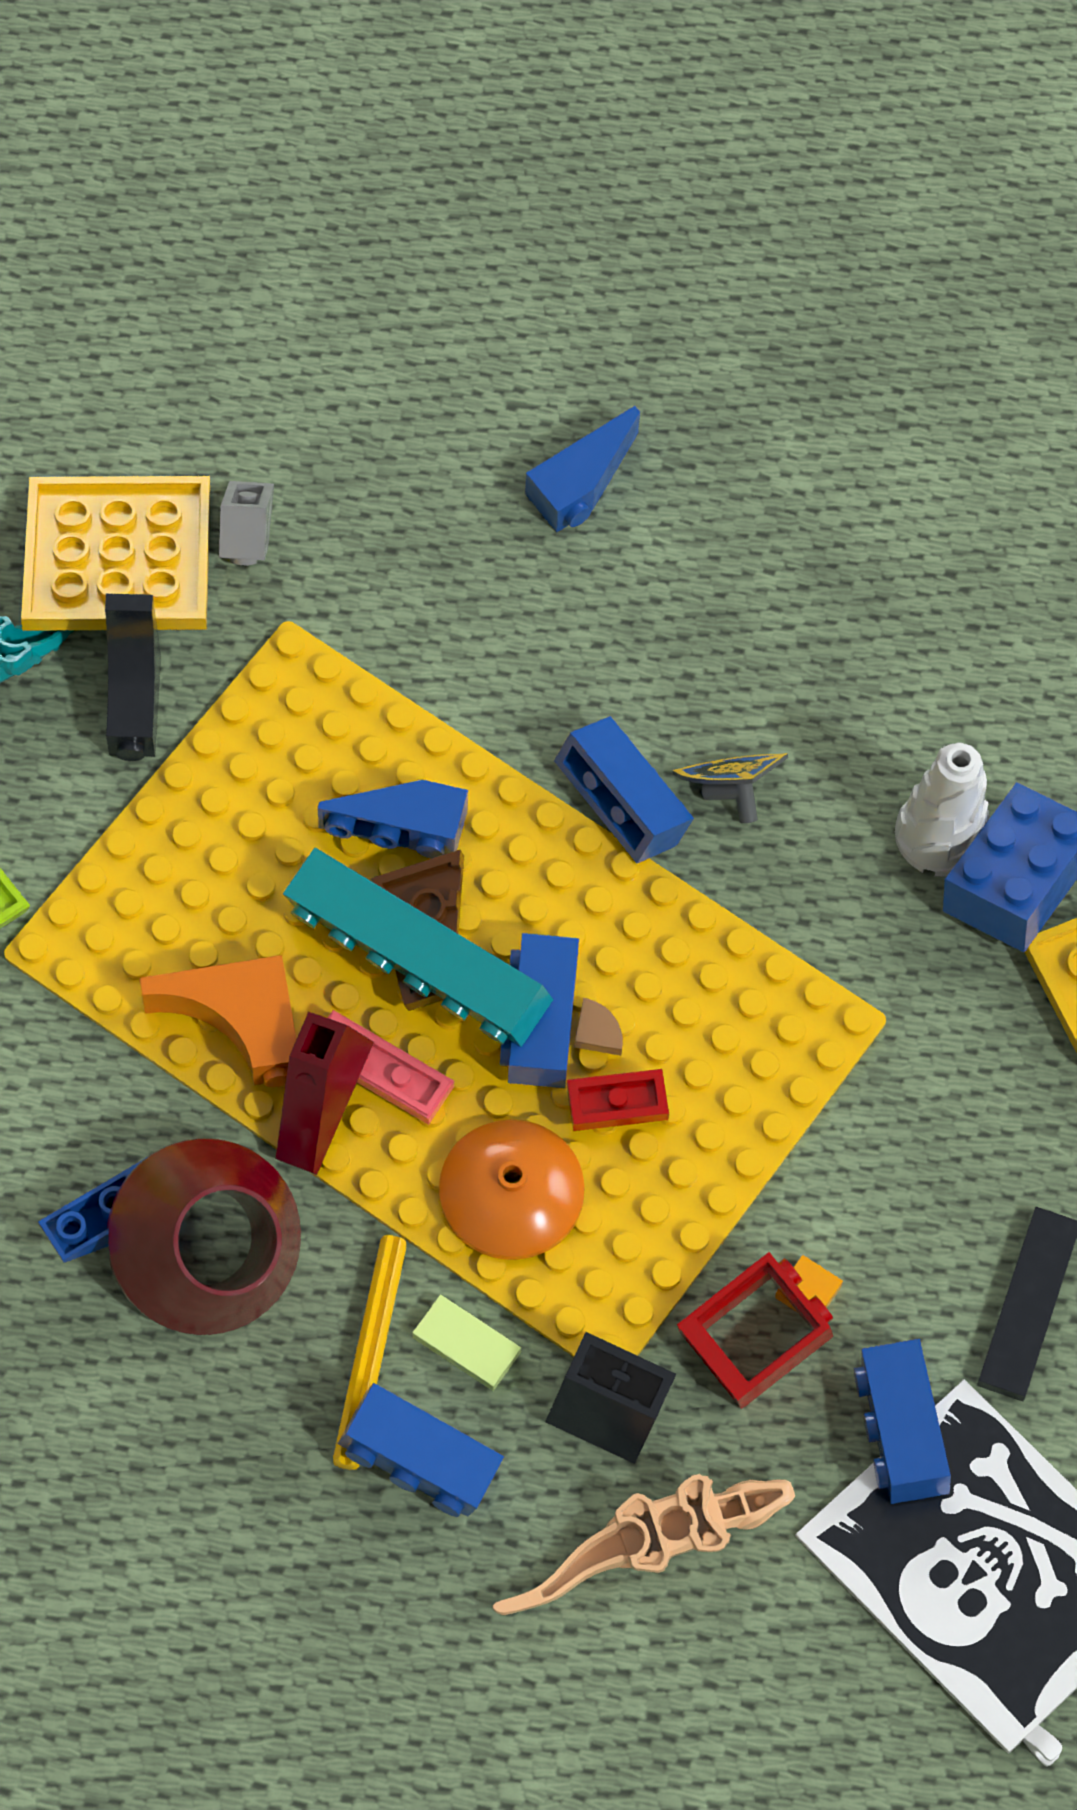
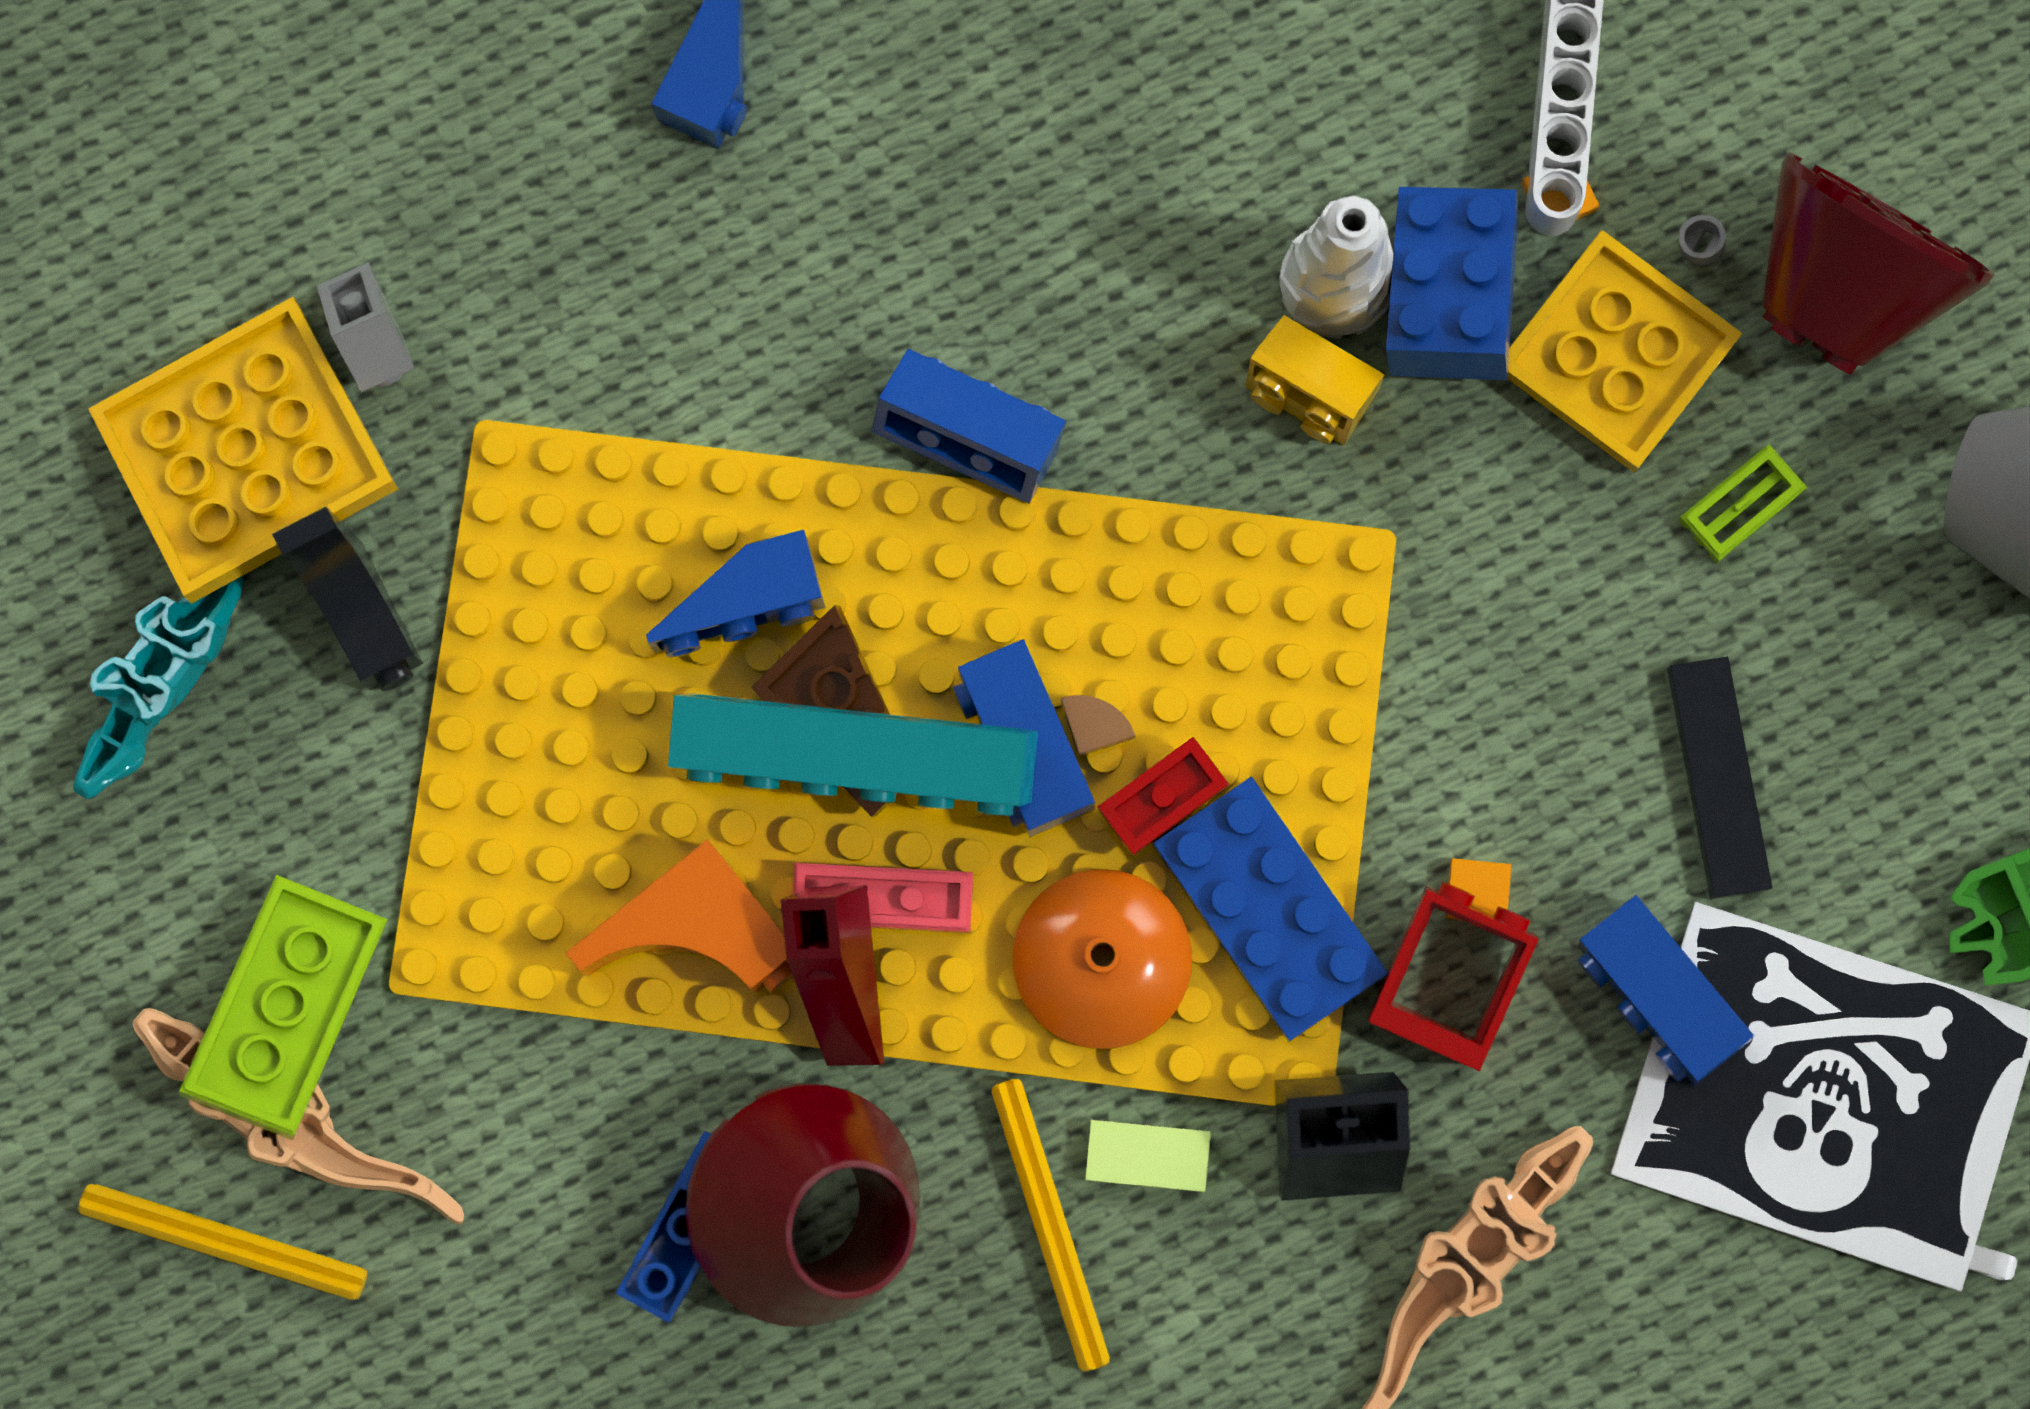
camera: 20 degrees left, 15 degrees up
blue brick [338,1383,504,1517] -> none
shield [672,753,788,823] -> none
none -> blue plate [1153,776,1389,1042]
none -> yellow slope [1245,315,1385,446]

